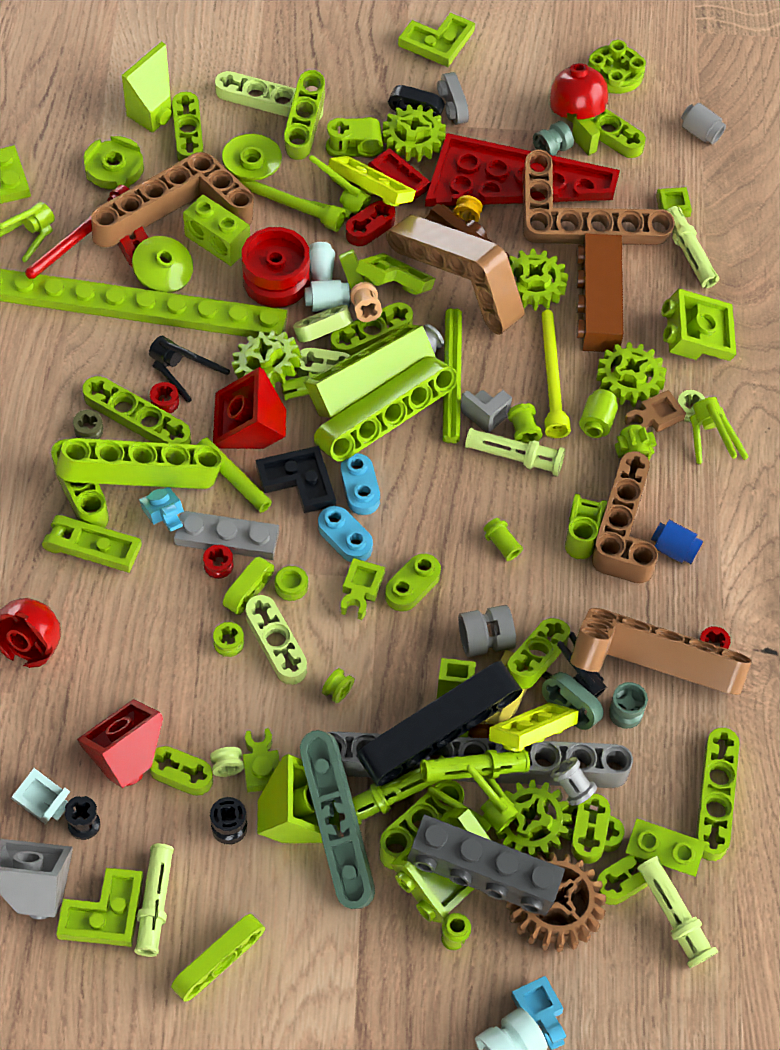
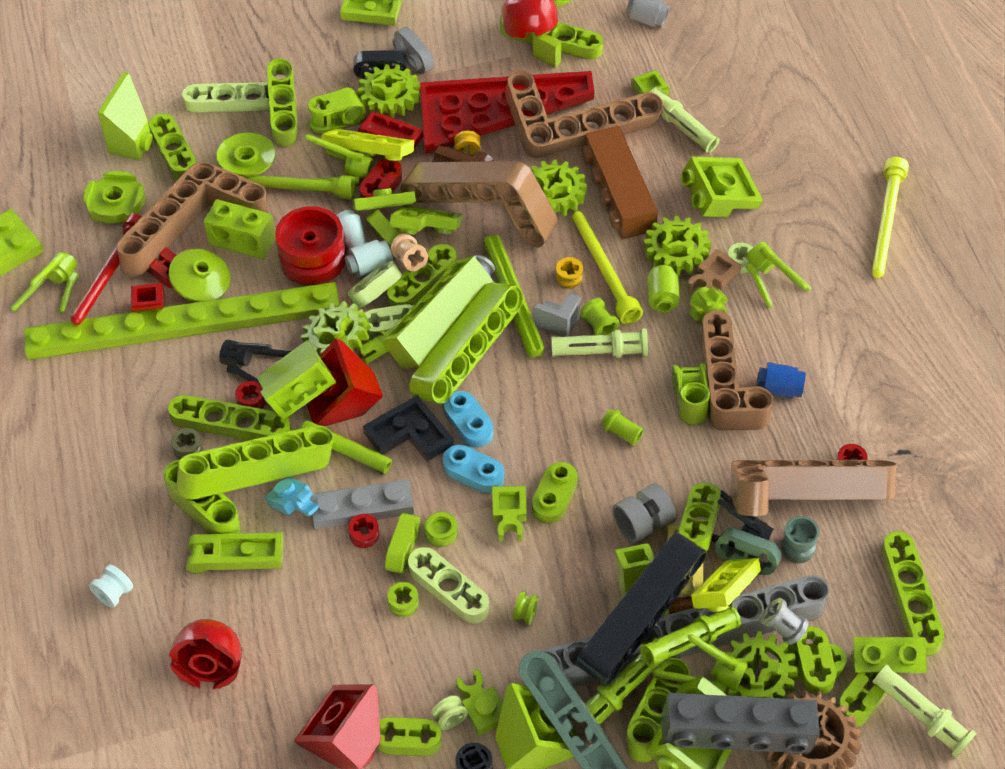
camera: 15 degrees left, 5 degrees down
sand green wheel [533,121,574,156] -> none
none -> red slope [131,283,165,312]
none -> lime bracket [257,340,336,420]
none -> lime plate [352,188,416,211]
none -> yellow bush [556,257,583,288]

